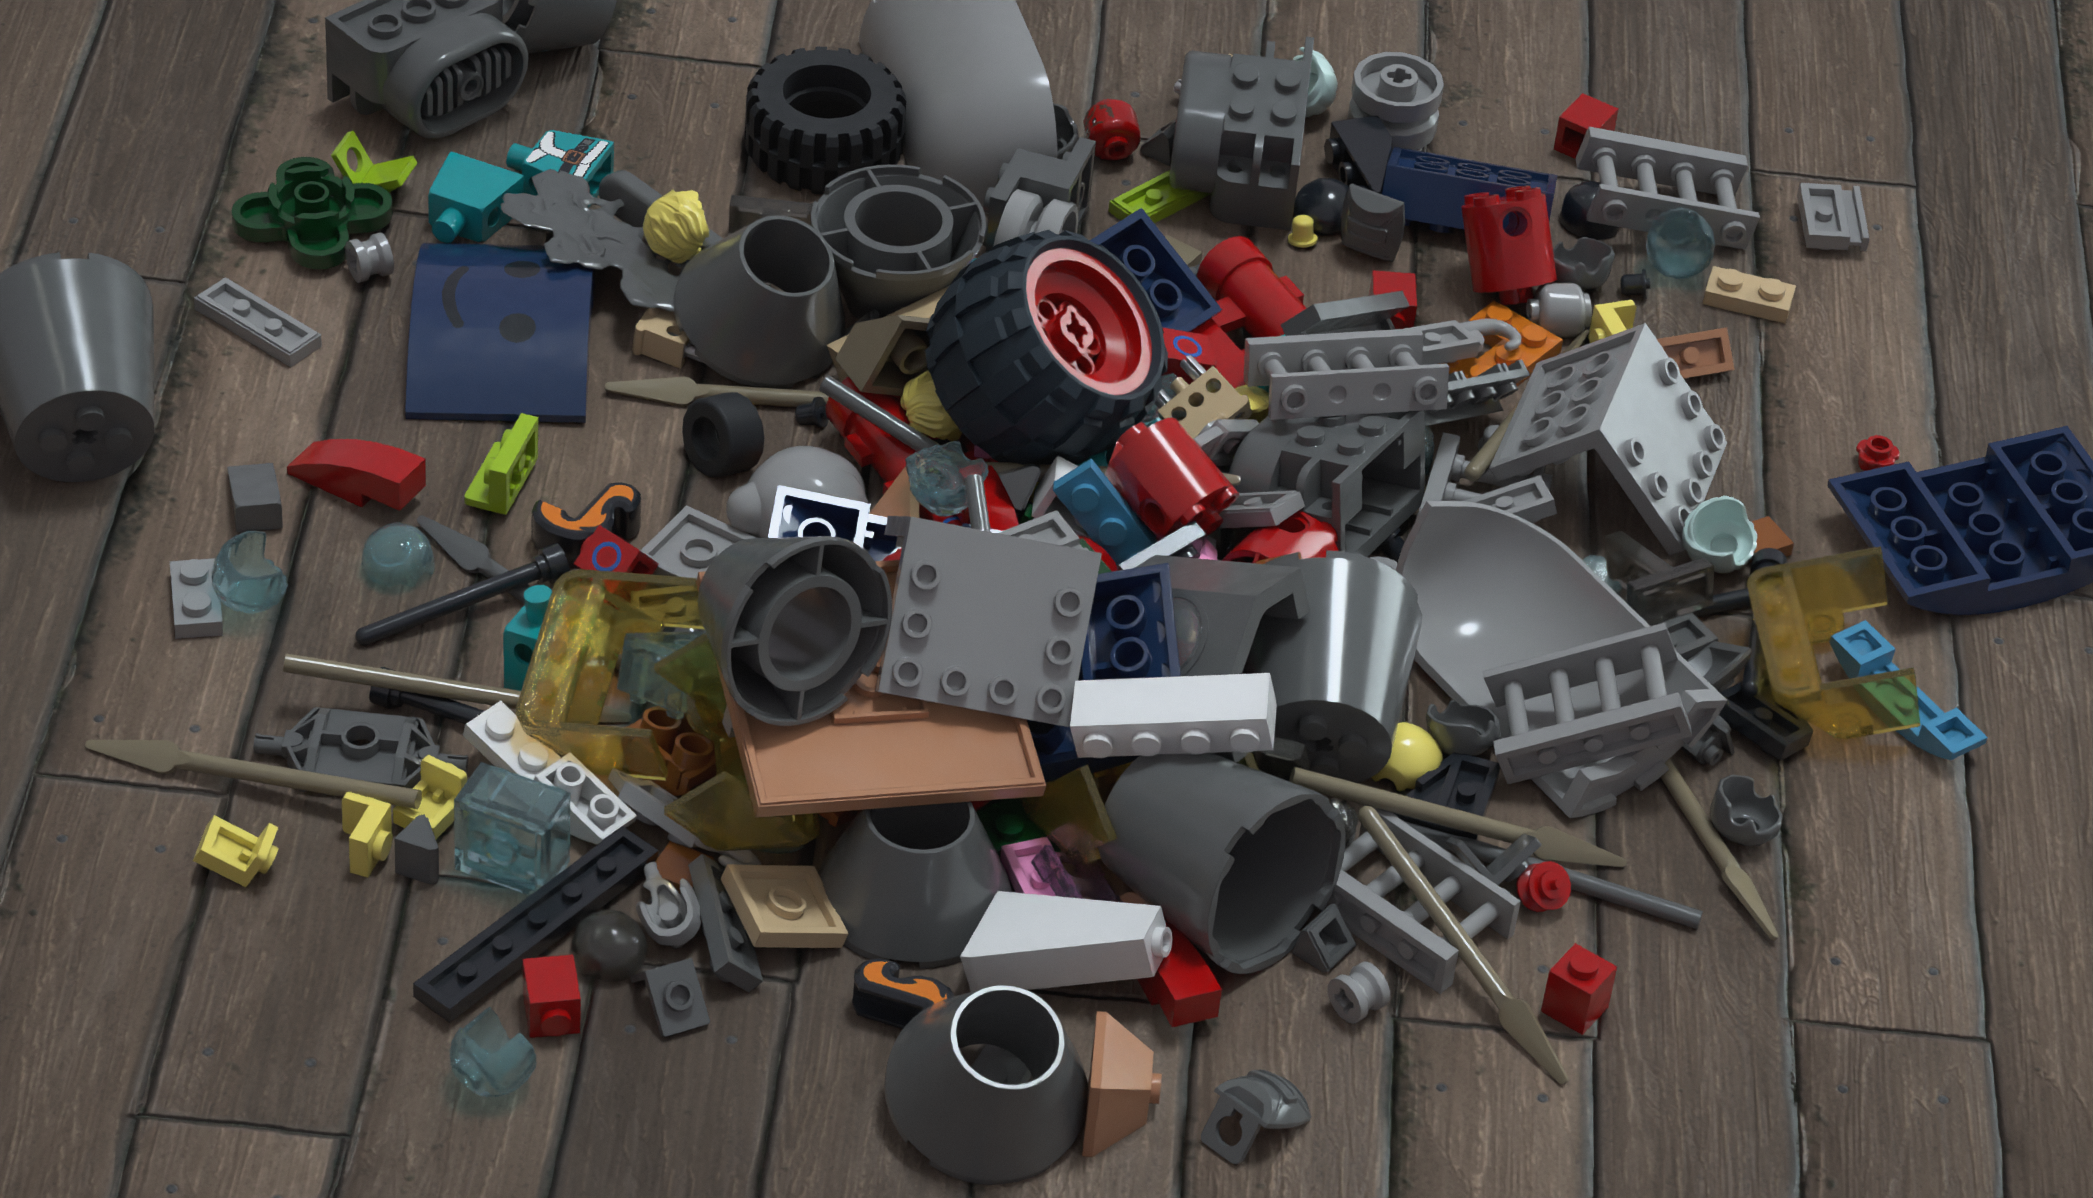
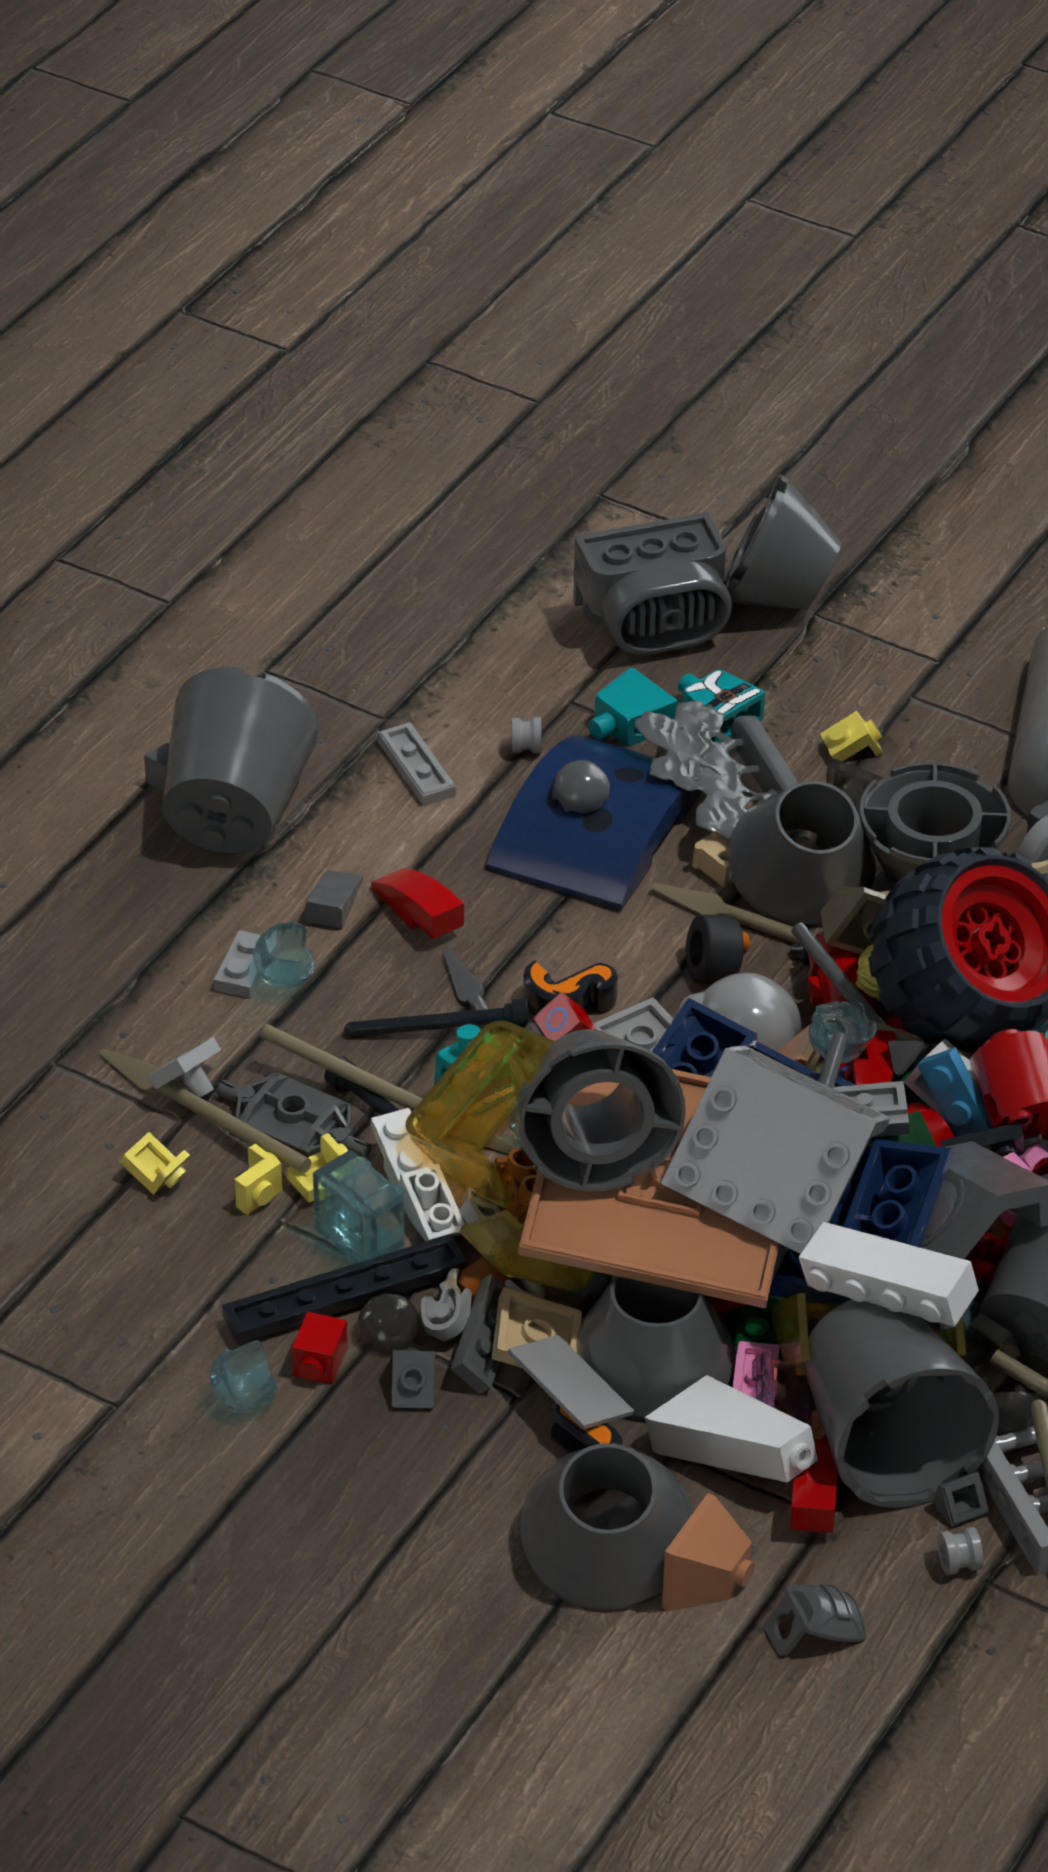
camera: 30 degrees right, 0 degrees up
dark green plant [232,157,392,269] -> none
lime bracket [331,131,417,192] -> none
clear light blue hair [361,522,435,587] -> none
dark grey slope [394,814,439,884] -> none
lime bracket [464,413,538,515] -> none
light yellow hair [643,190,709,264] -> none
black tyre [745,47,907,194] -> none
none -> light grey tile [148,1037,221,1097]
none -> light grey piece [508,1335,634,1429]
none -> dark grey hair [552,760,610,813]
none -> light yellow bracket [820,711,883,764]

